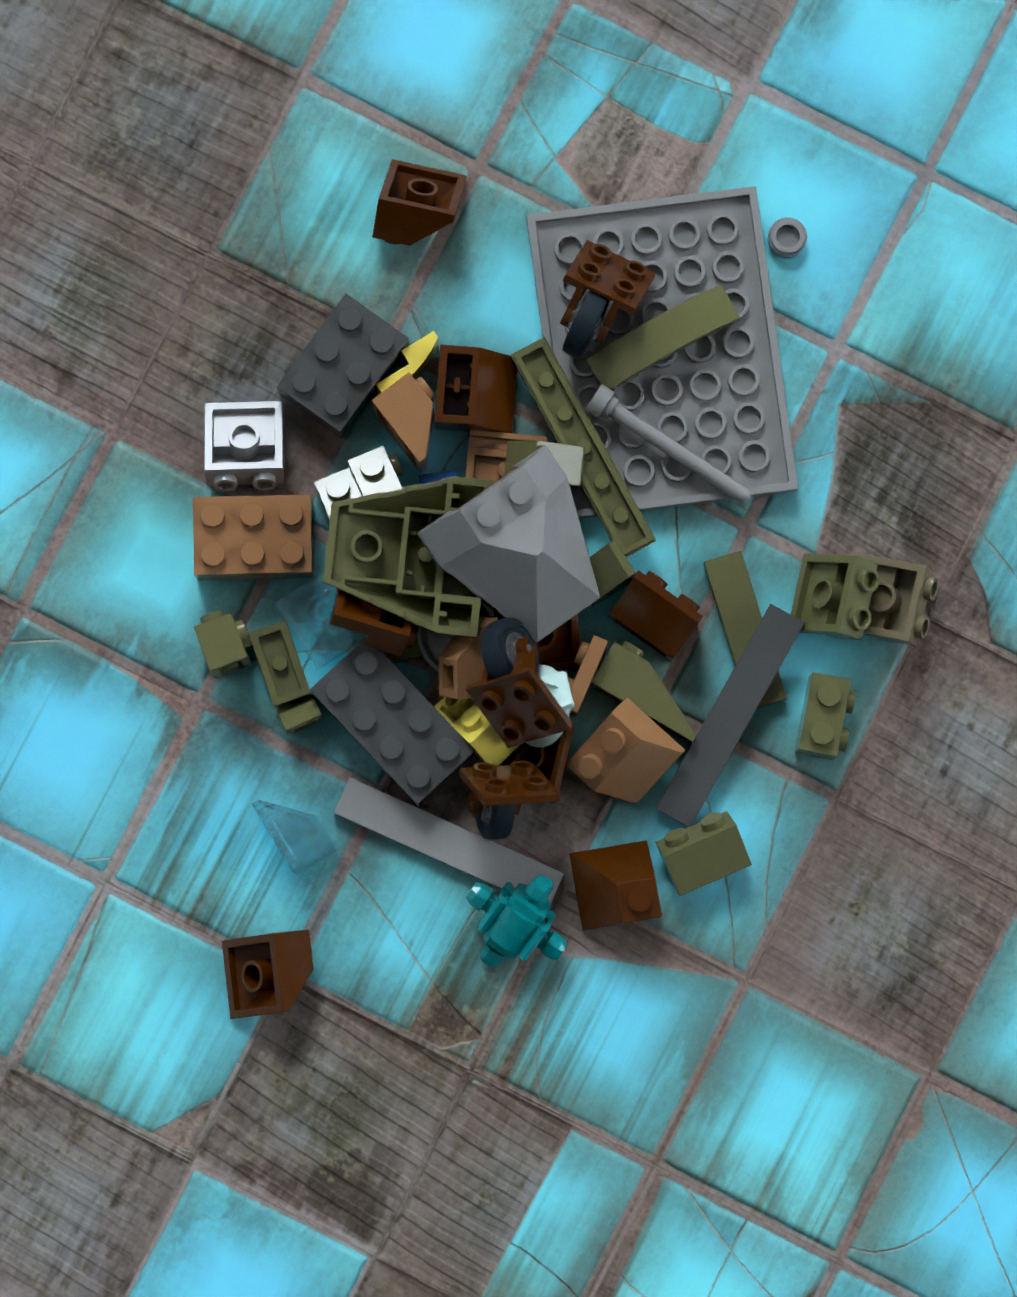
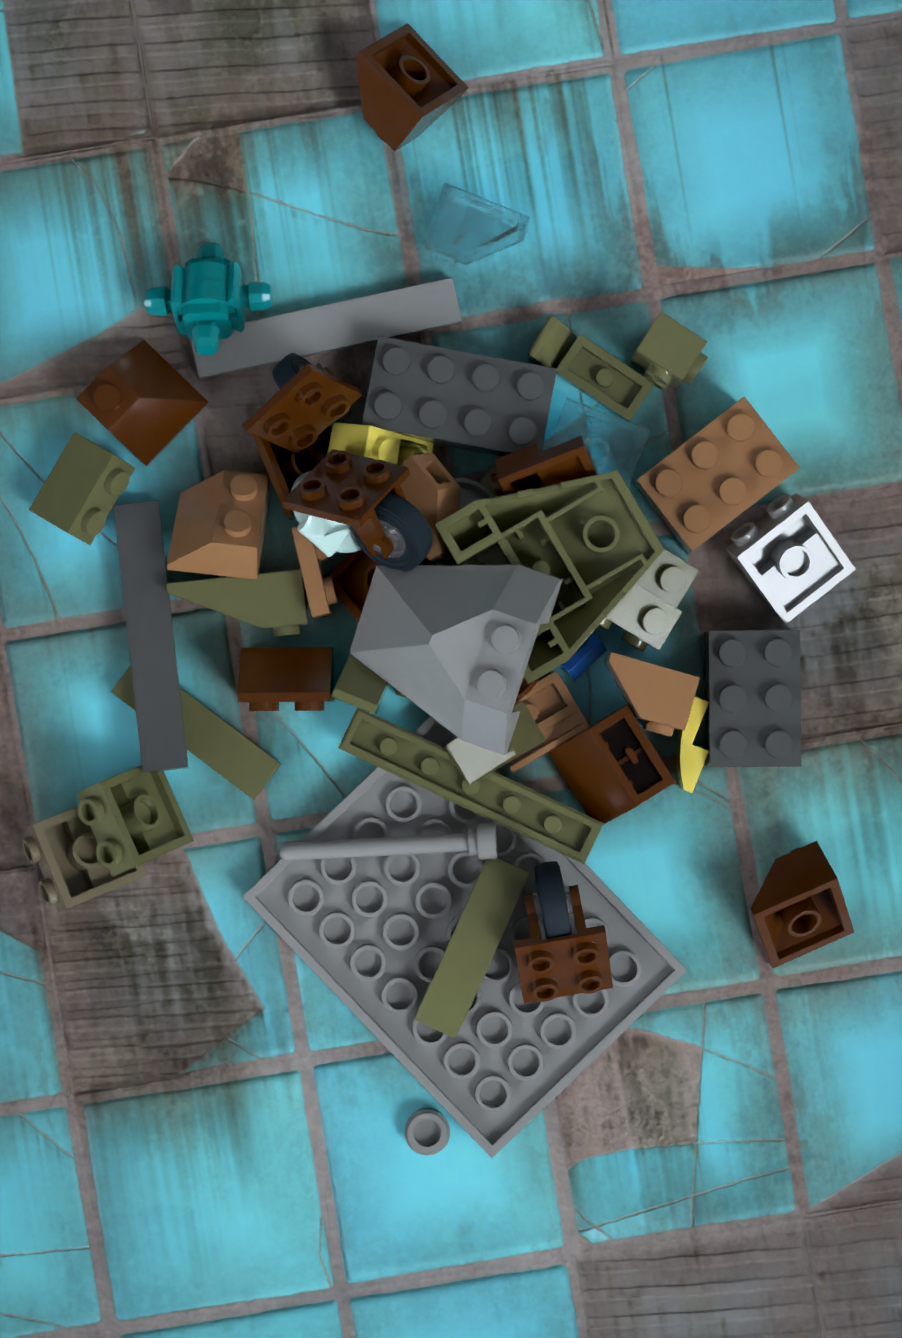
camera: 155 degrees right, 5 degrees up
olive brick [794,672,856,760] -> none

